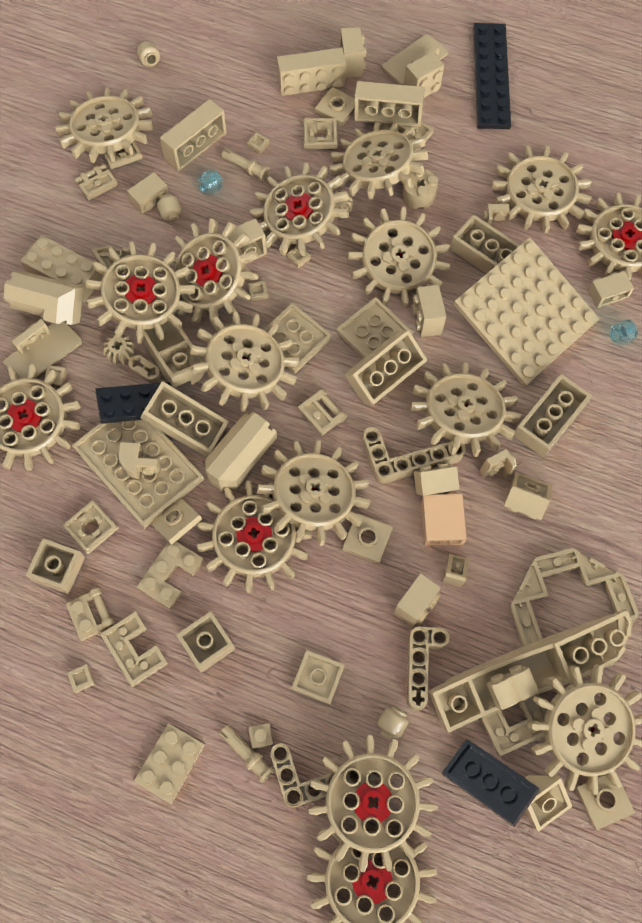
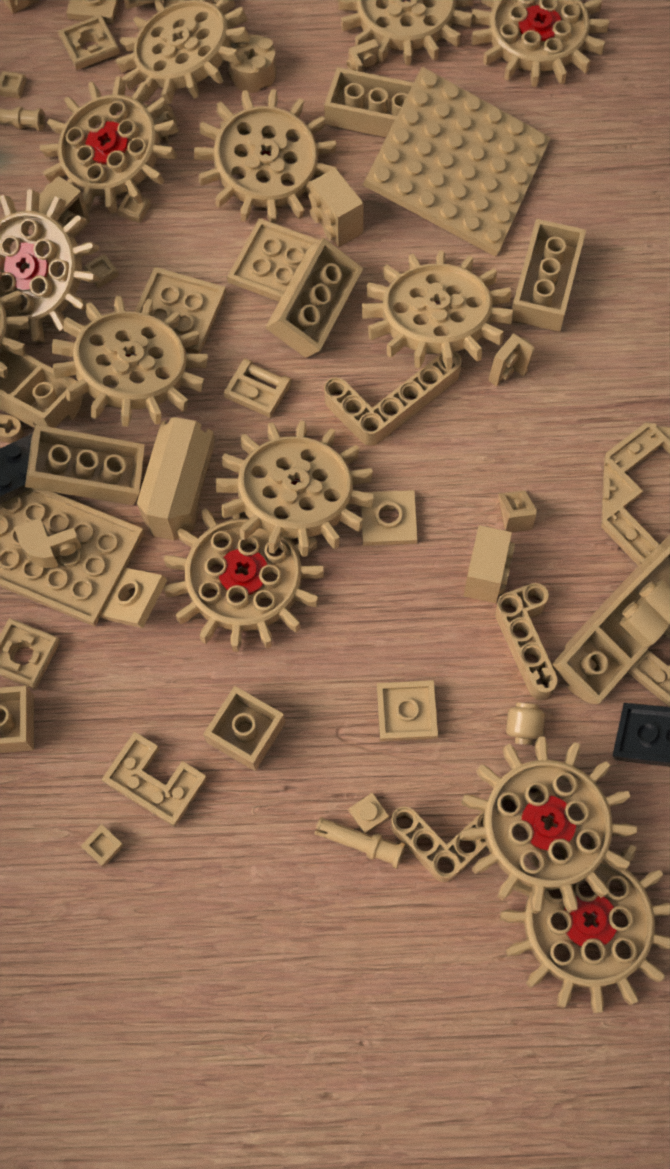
camera: 20 degrees left, 0 degrees up
tan plate [65,588,115,641] -> none
tan plate [134,723,205,804] -> none
tan plate [136,542,204,610] -> none
tan brick [414,463,460,496] -> none
light nougat brick [421,492,467,546] -> none
tan slope [504,472,552,520] -> none
tan brick [588,271,634,308] -> none
clear light blue head [610,319,638,345] -> none

